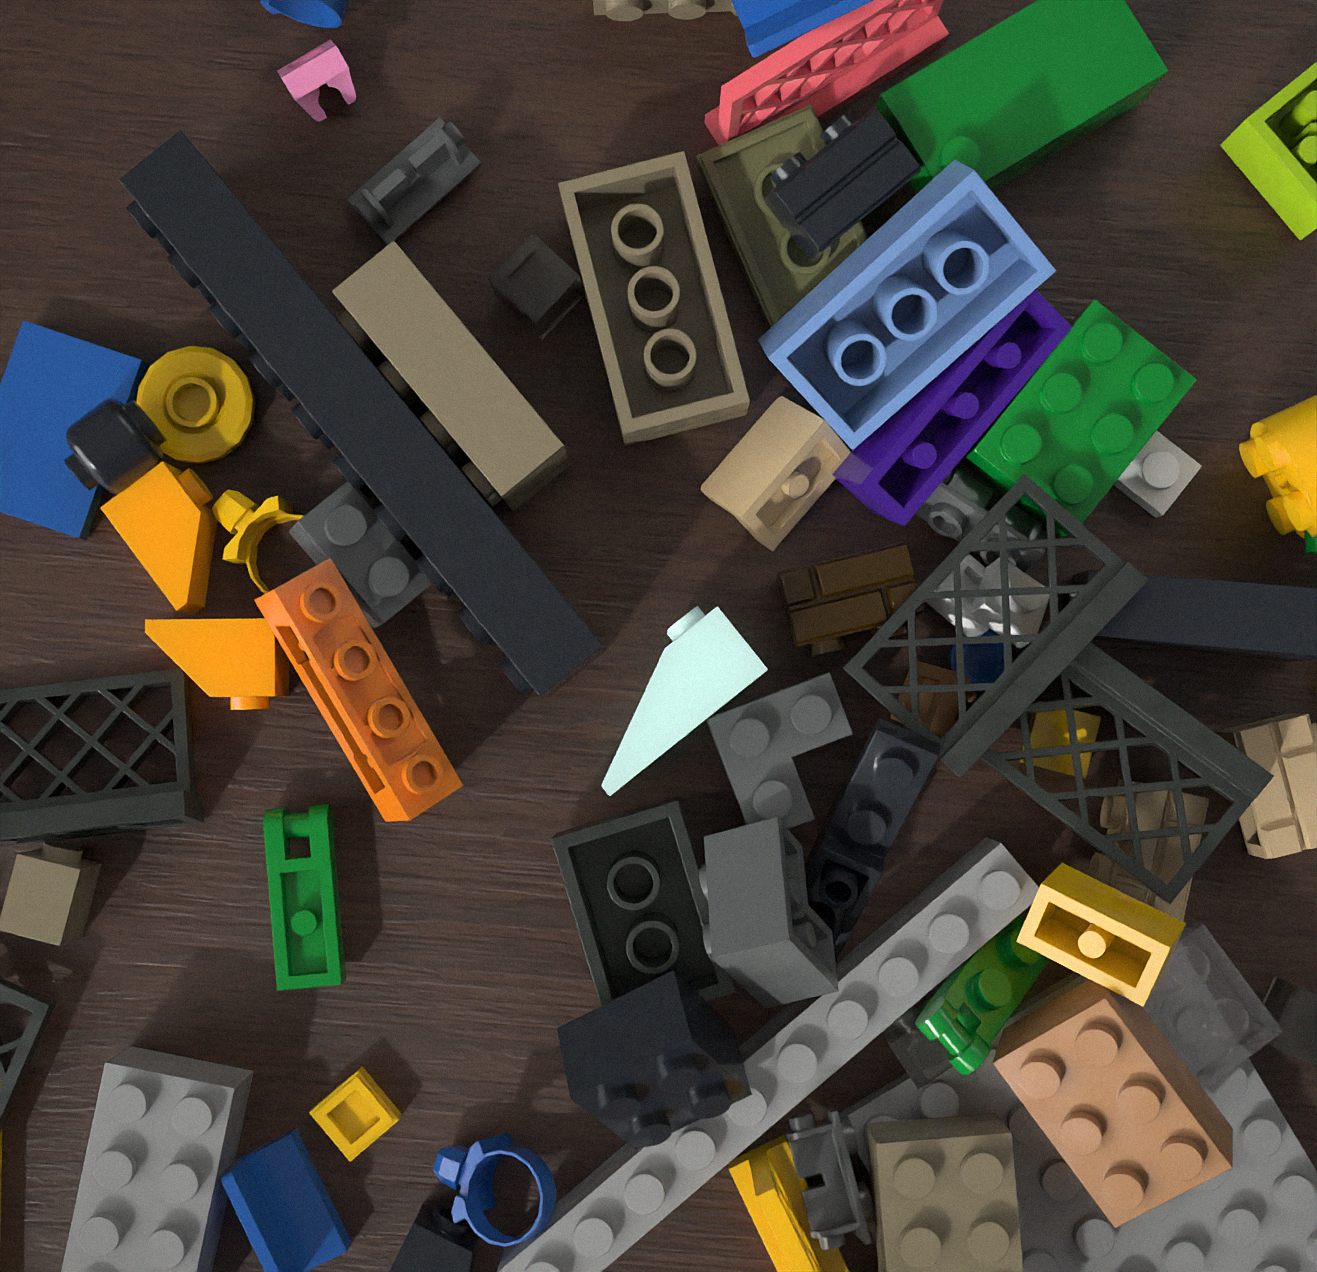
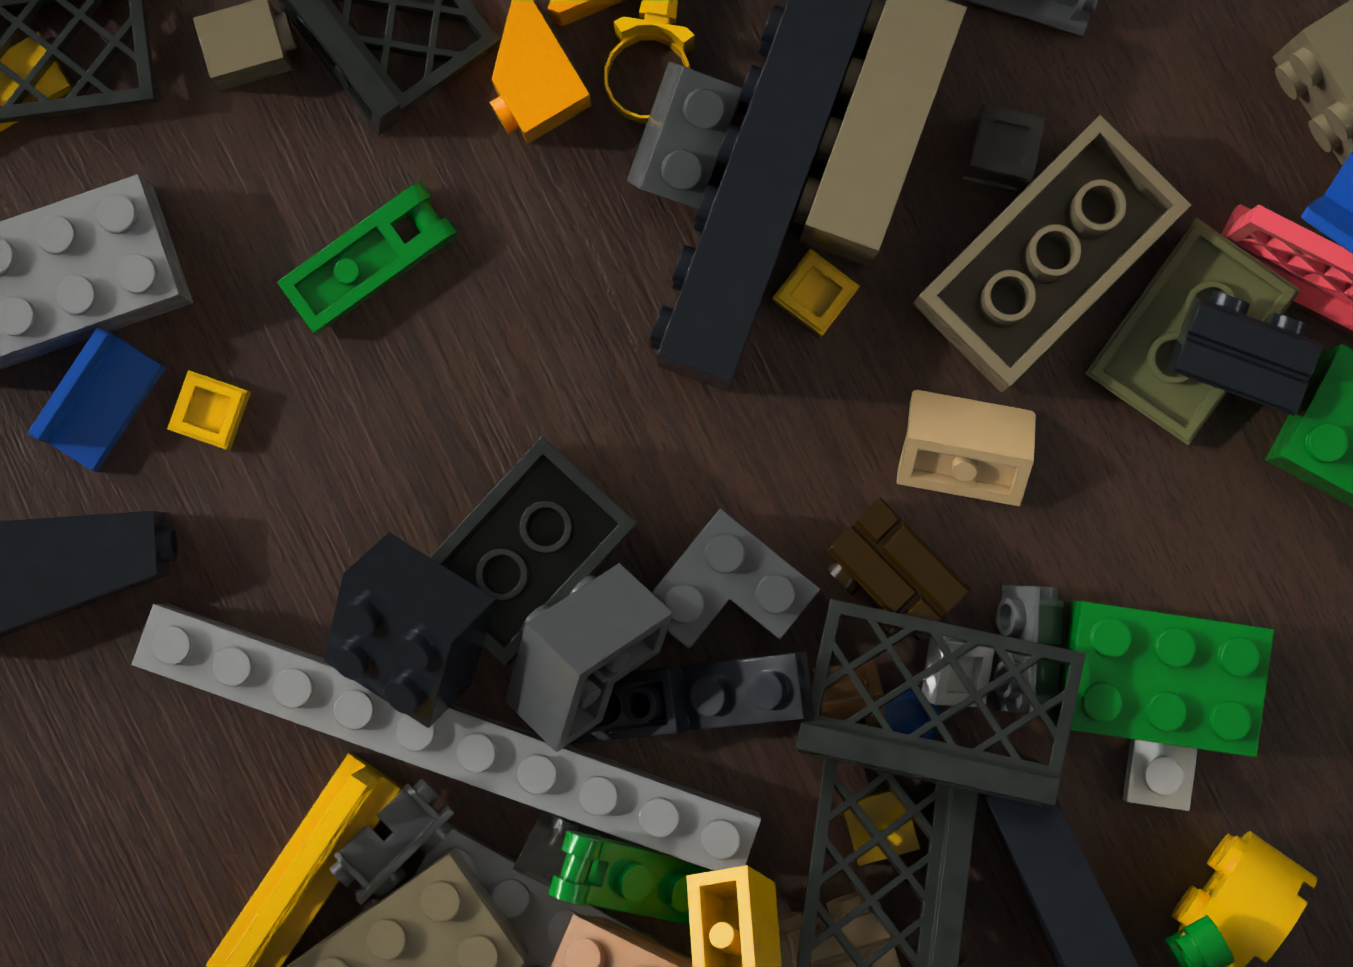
camera: 55 degrees right, 0 degrees up
orange brick [254,558,464,822] -> none
blue piece [433,1133,557,1247] -> none
light aqua slope [601,606,768,796] -> none
medium blue brick [758,160,1056,450] -> none
dark purple brick [832,289,1072,526] -> none
white plate [969,558,1049,649] -> none
none -> yellow tile [772,248,860,338]

